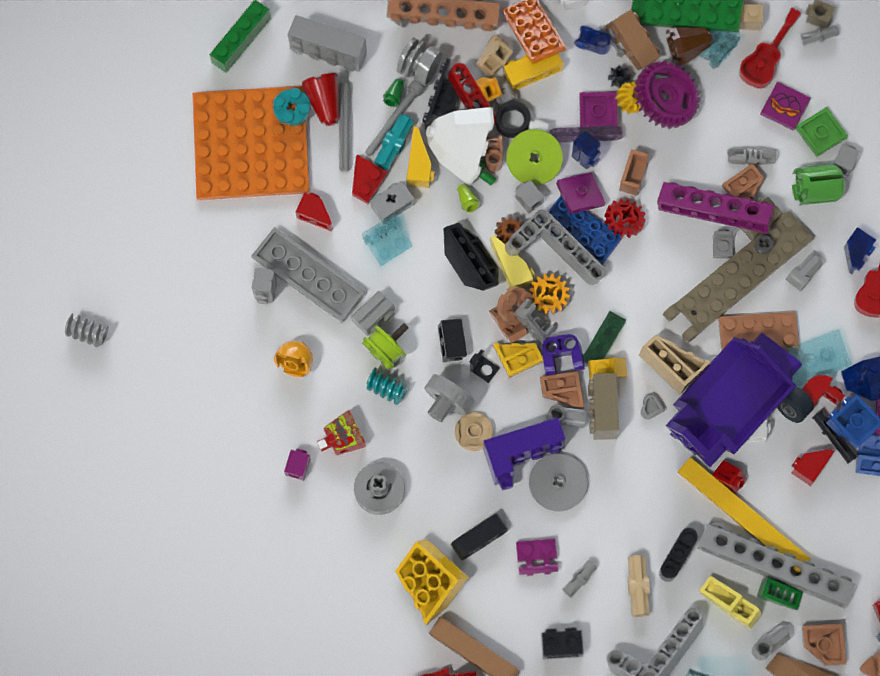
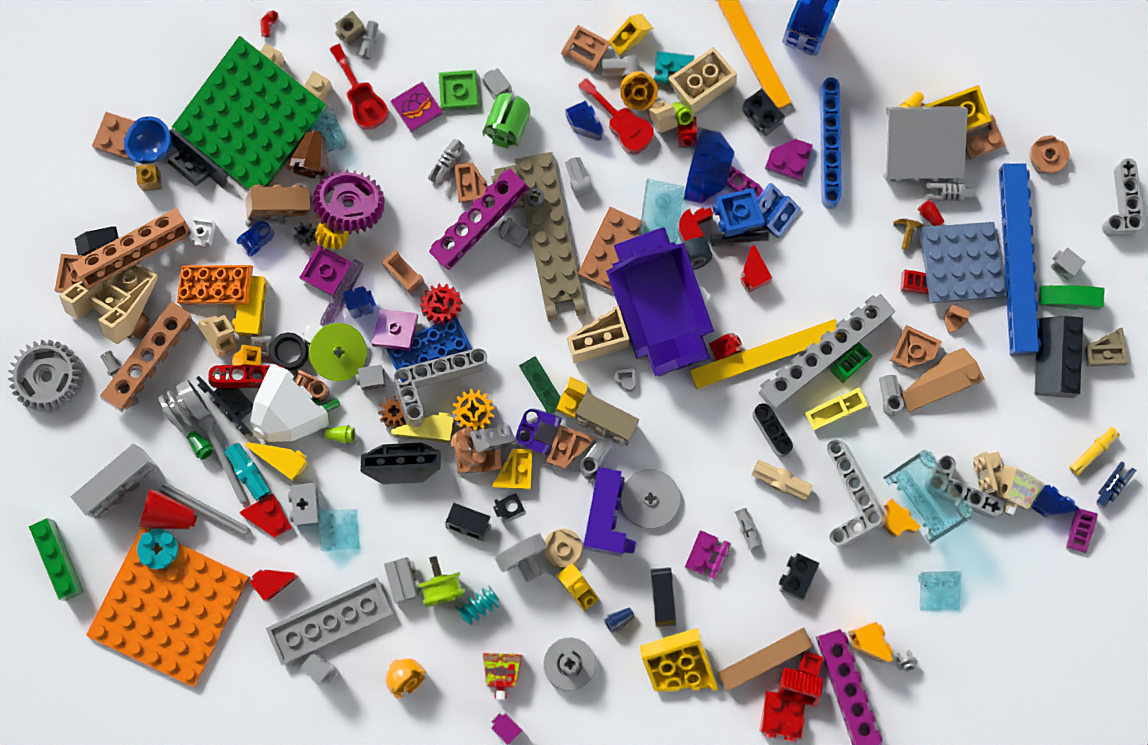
camera: 65 degrees left, 5 degrees up
none -> yellow slope [556,563,599,612]
none -> dark blue cone [604,607,635,633]

